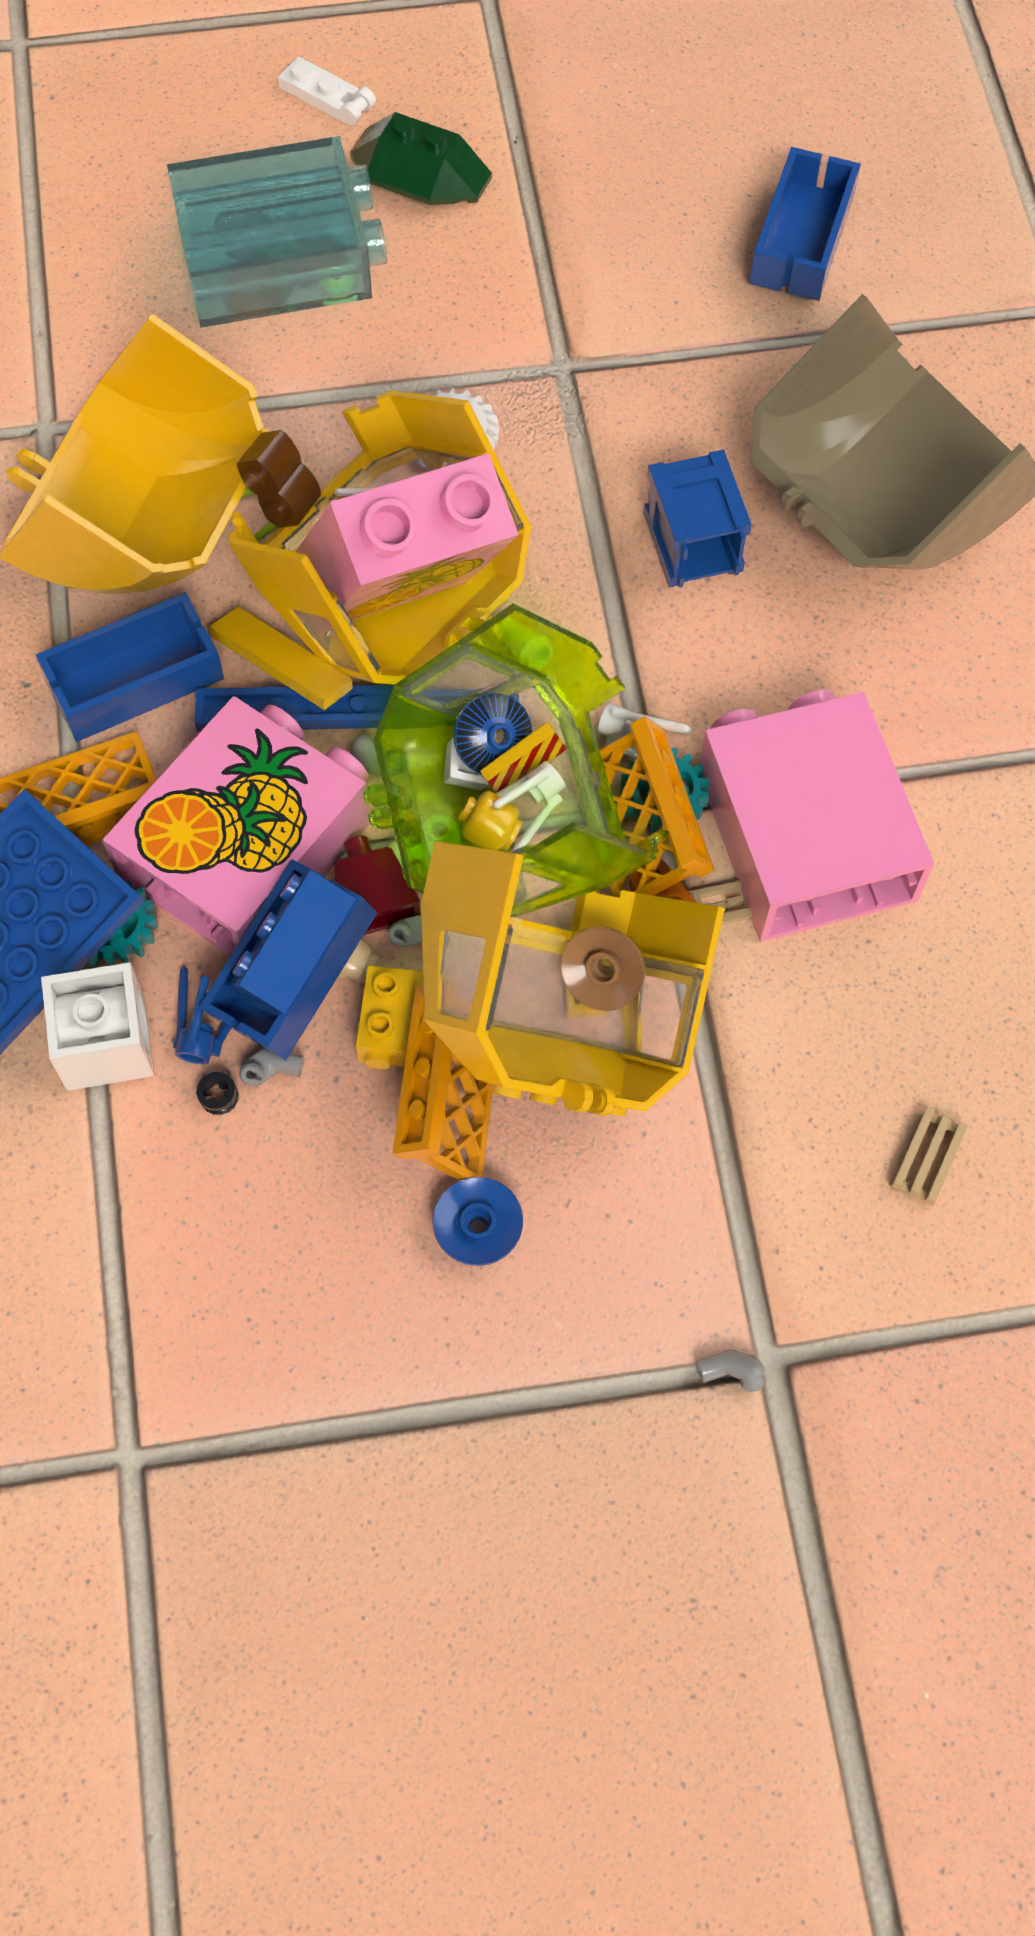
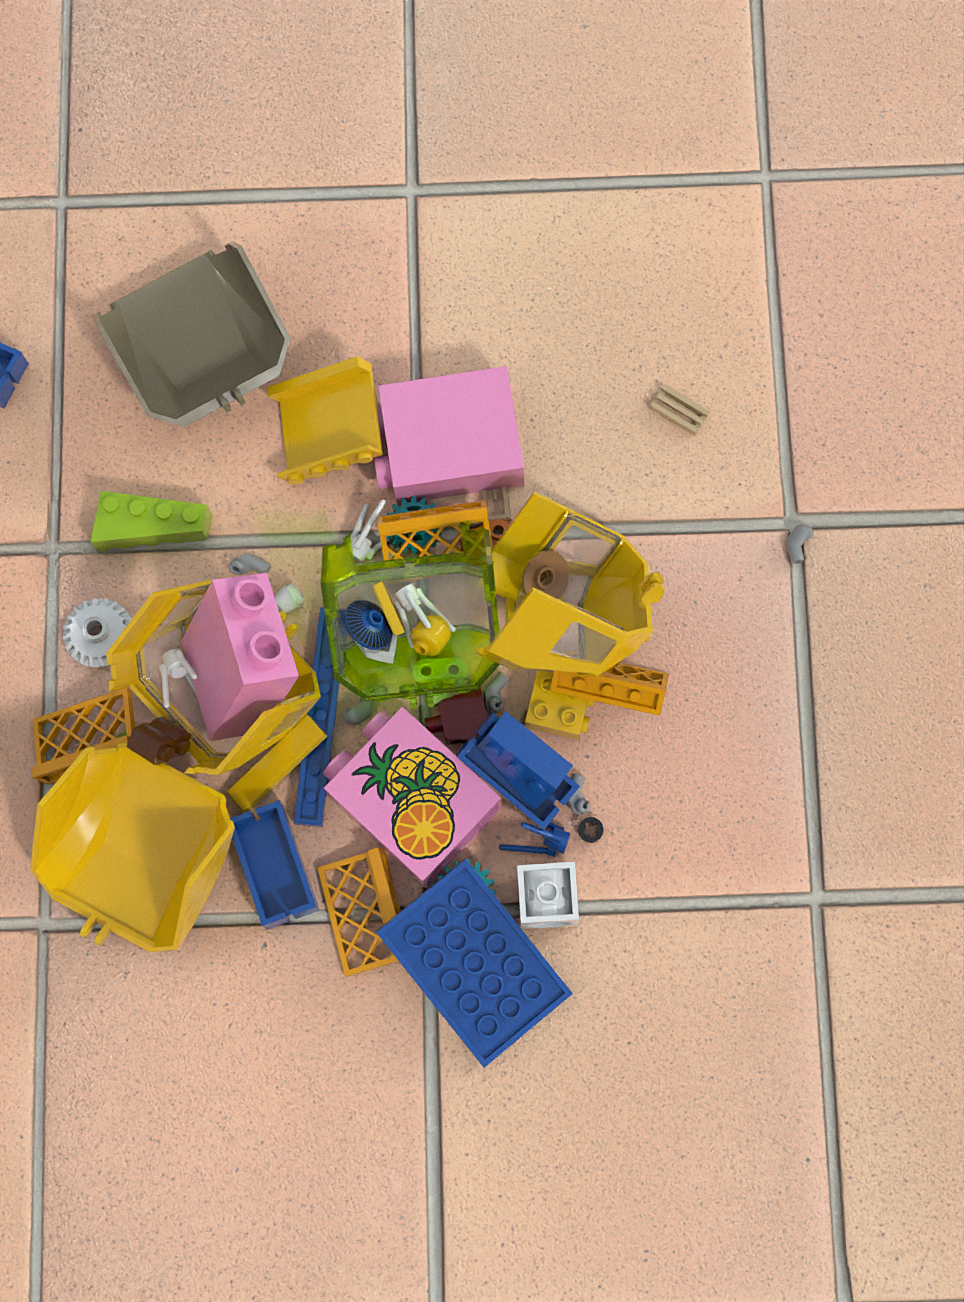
camera: 75 degrees left, 10 degrees up
blue dish [433,1177,523,1266] -> none
blue container [643,449,752,588] -> none
none -> light orange fence [31,687,135,785]
none -> lime wedge [91,491,212,551]
none -> light grey arm [229,554,271,575]
none -> yellow panel [267,356,383,485]

